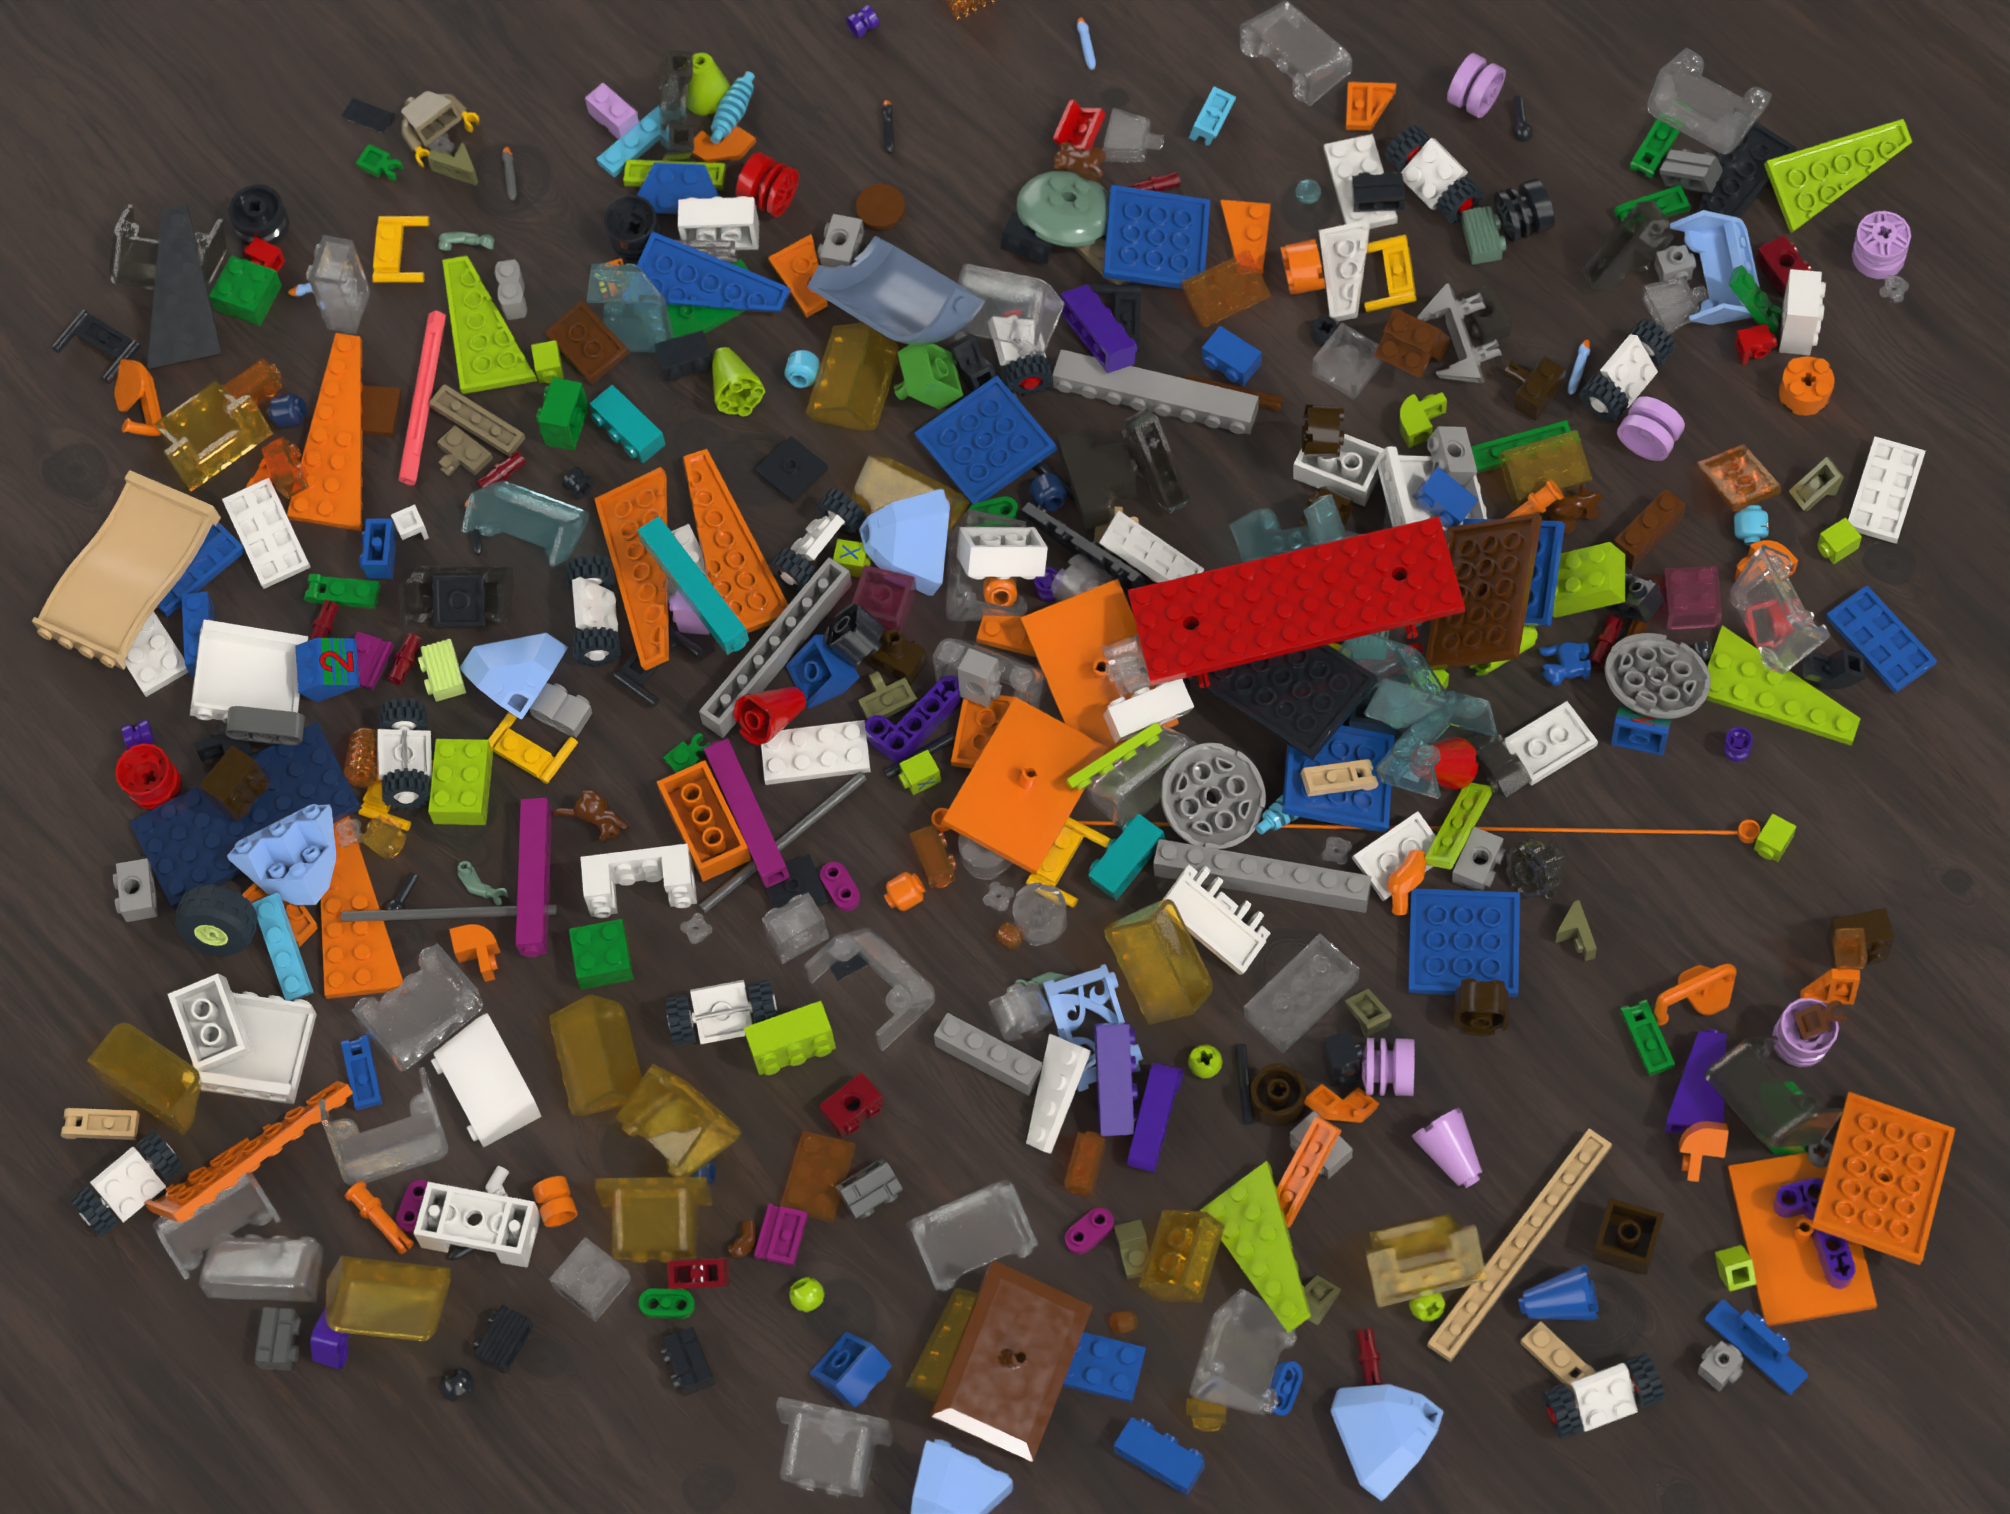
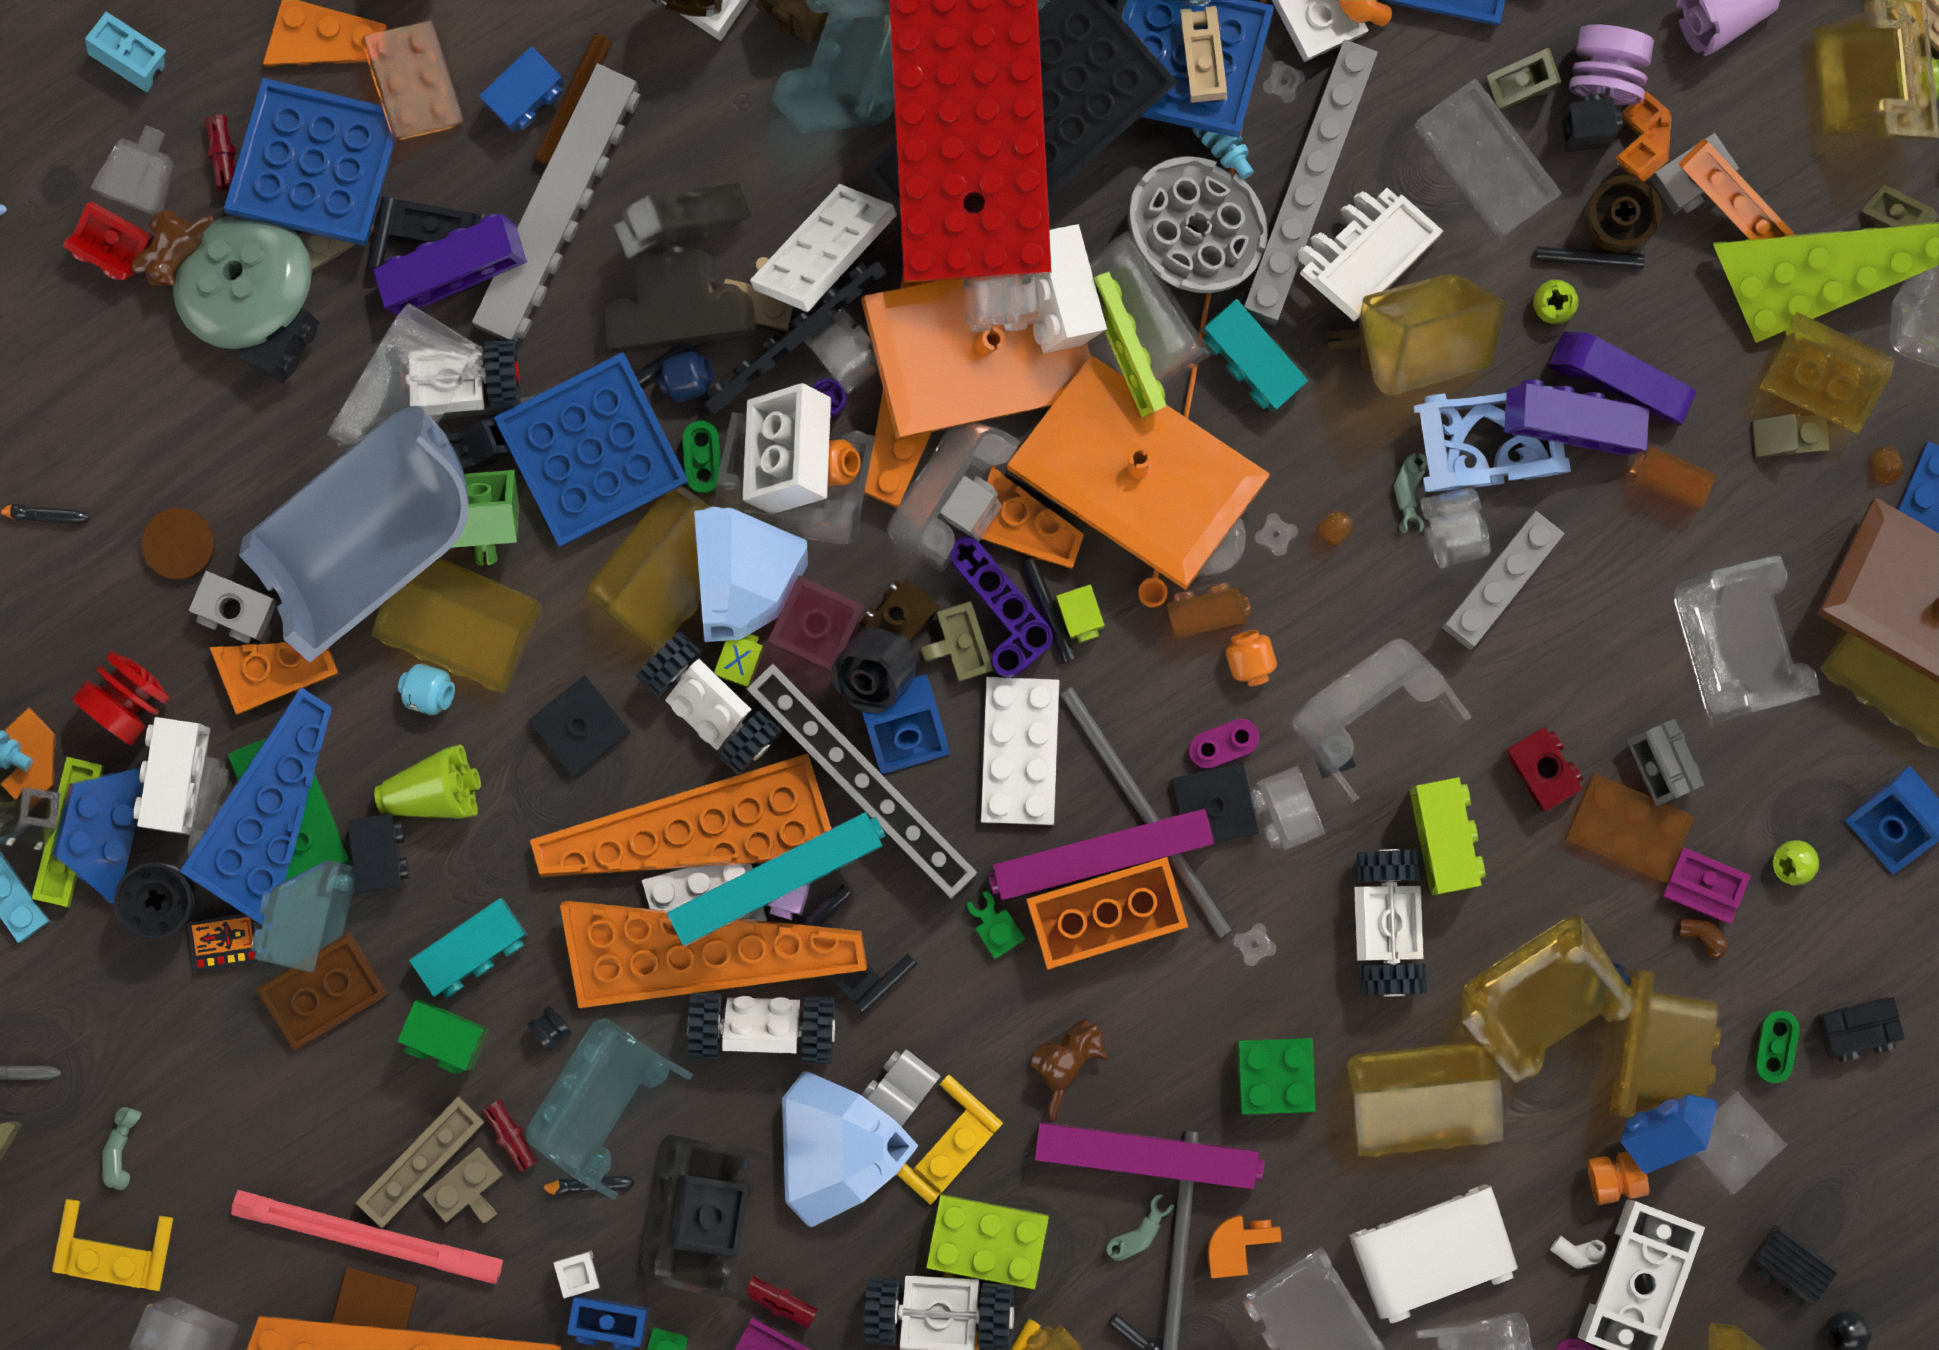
camera: 90 degrees left, 20 degrees up
yellowish green brick [418,639,466,702] -> none
lime wing [443,256,537,394] -> none
light grey brick [495,259,527,320] -> none
lime brick [531,340,564,383] -> none
white plate [581,844,697,918] -> none
dark red brick [668,1258,730,1289] -> none
red cone [734,687,806,745] -> none
clear brick [1012,883,1067,946] -> none
yellow plate [1026,817,1112,908] -> none
white wing [1026,1034,1091,1154] -> none
magenta plate [1065,1208,1114,1255] -> none
none -> blue slope [1621,1094,1718,1174]

